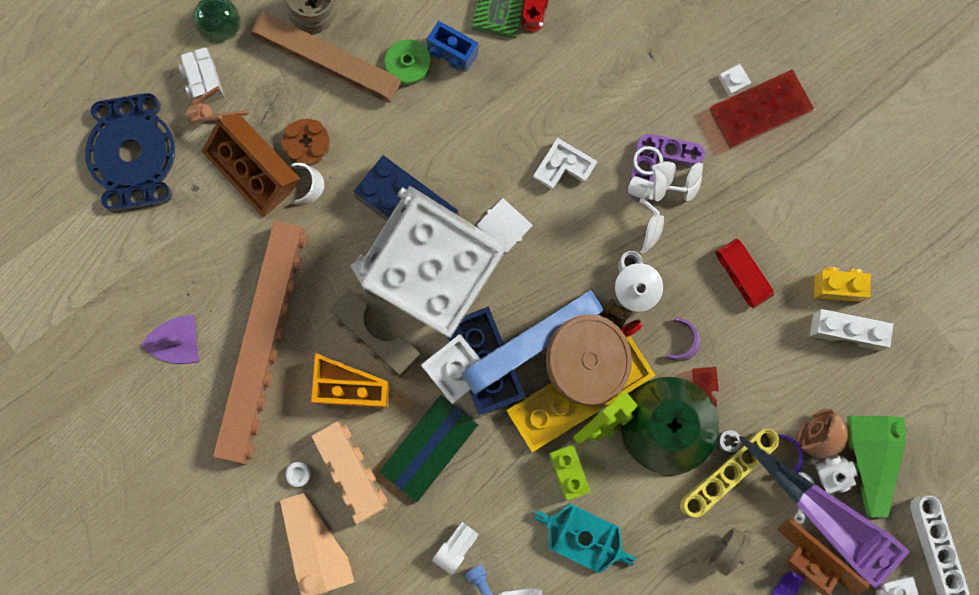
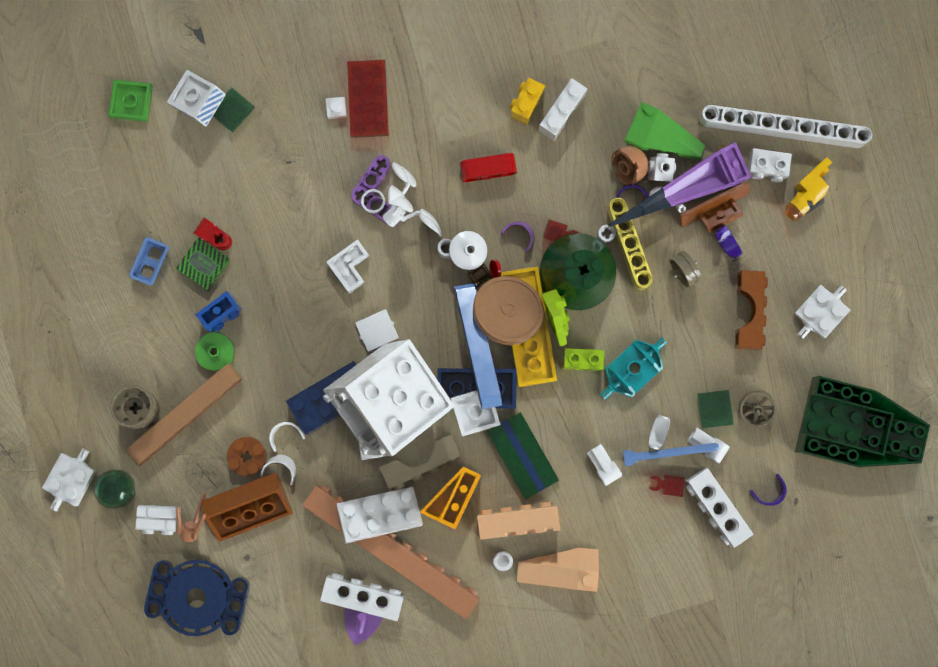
camera: 65 degrees left, 5 degrees up
none -> white helmet [269,422,305,452]
none -> white brick [320,573,405,621]
none -> white plate [336,487,423,544]

